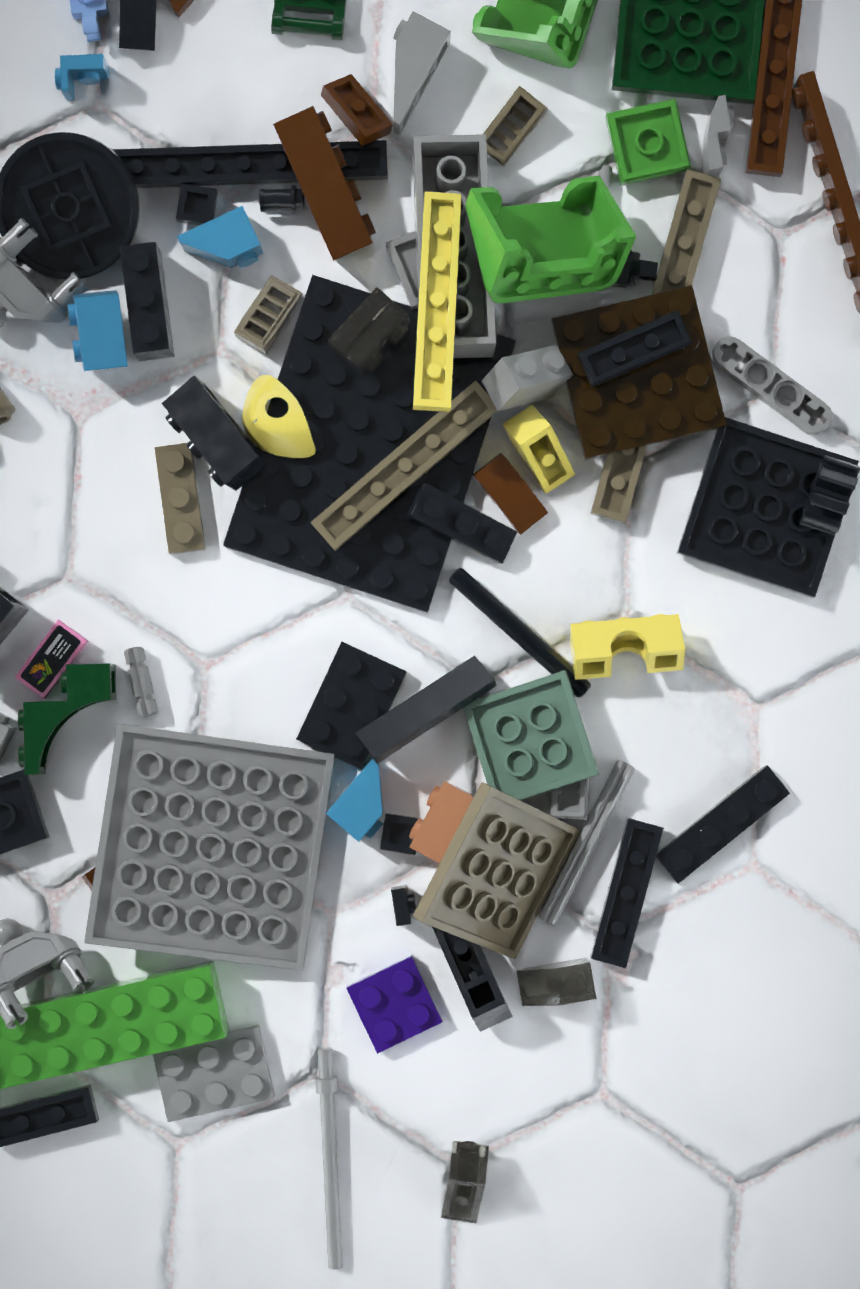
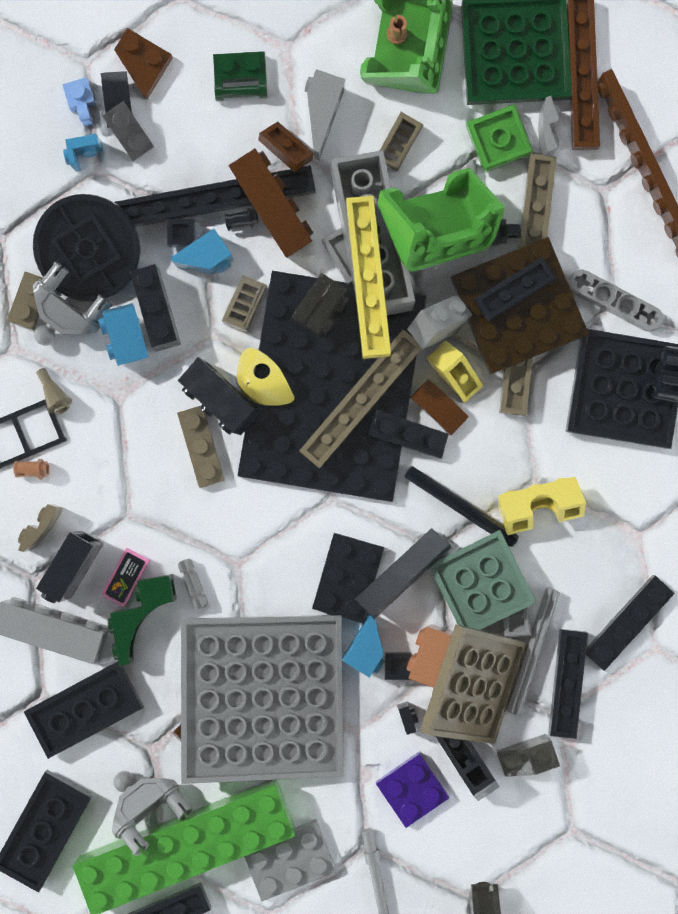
camera: 10 degrees left, 0 degrees up
none -> flat silver plate [102,101,154,161]

